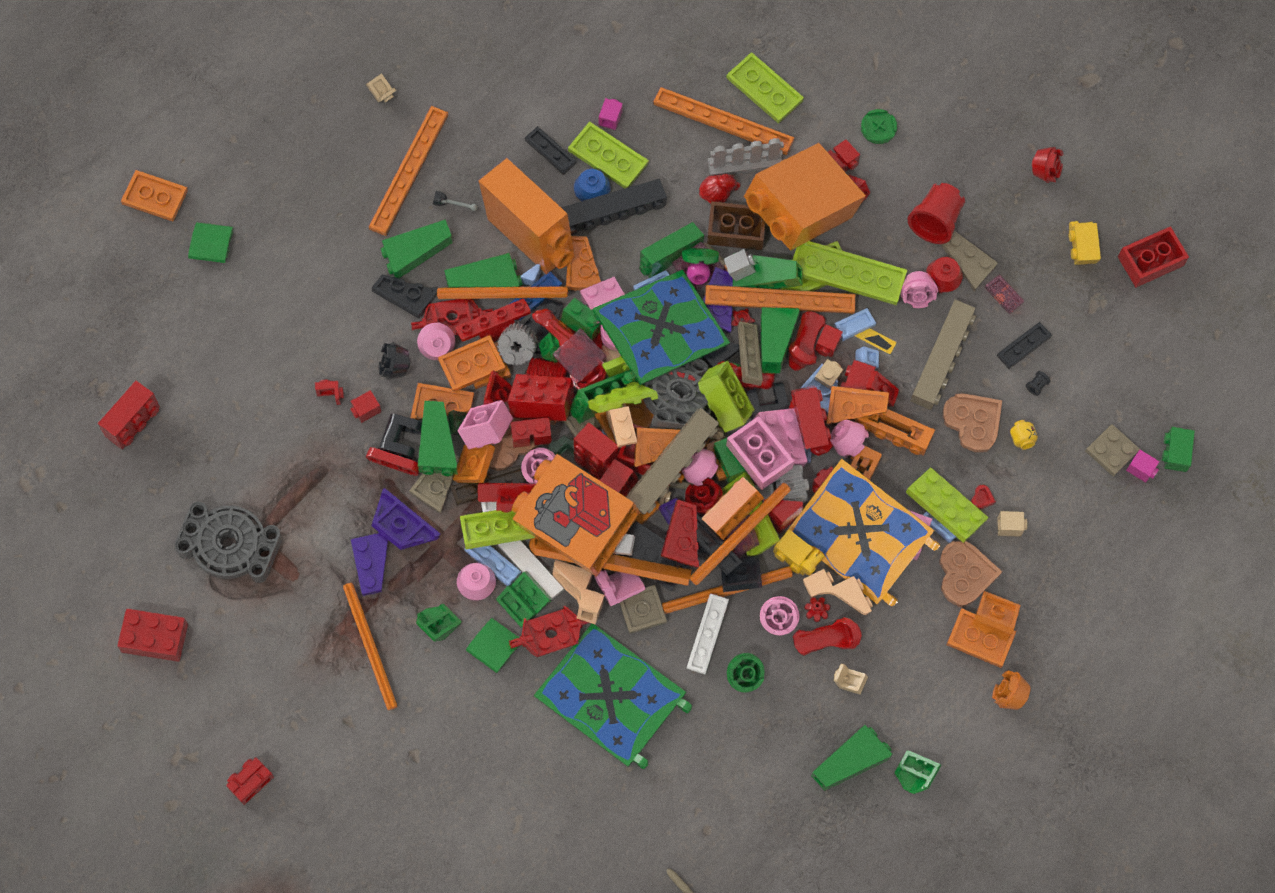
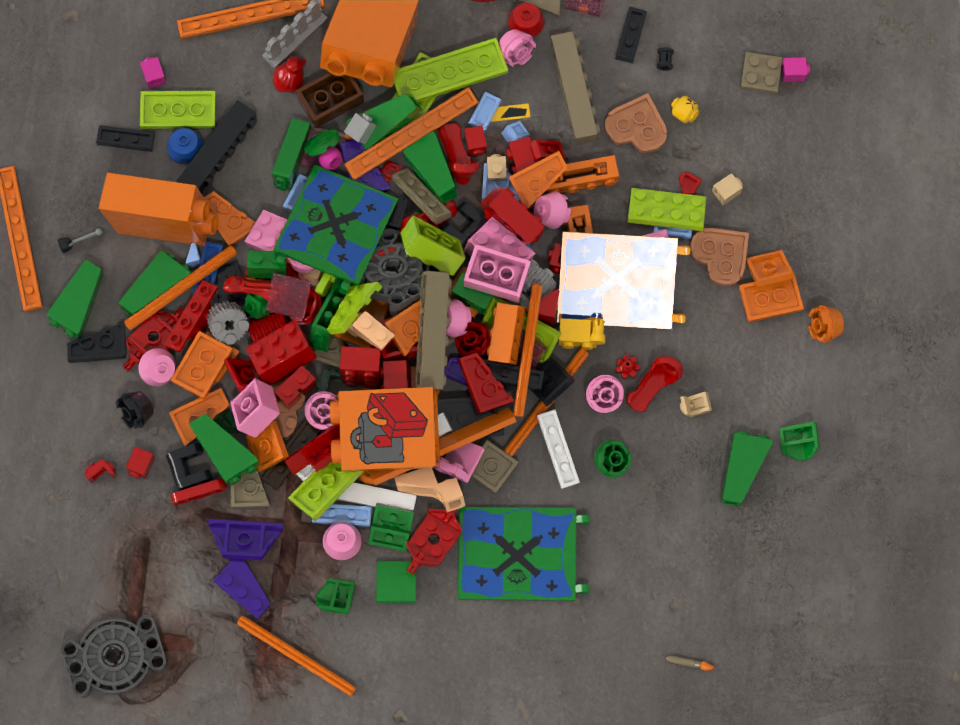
camera: 35 degrees left, 5 degrees up
light nougat arch [803,569,873,615] -> none
green brick [1162,427,1195,472] -> none

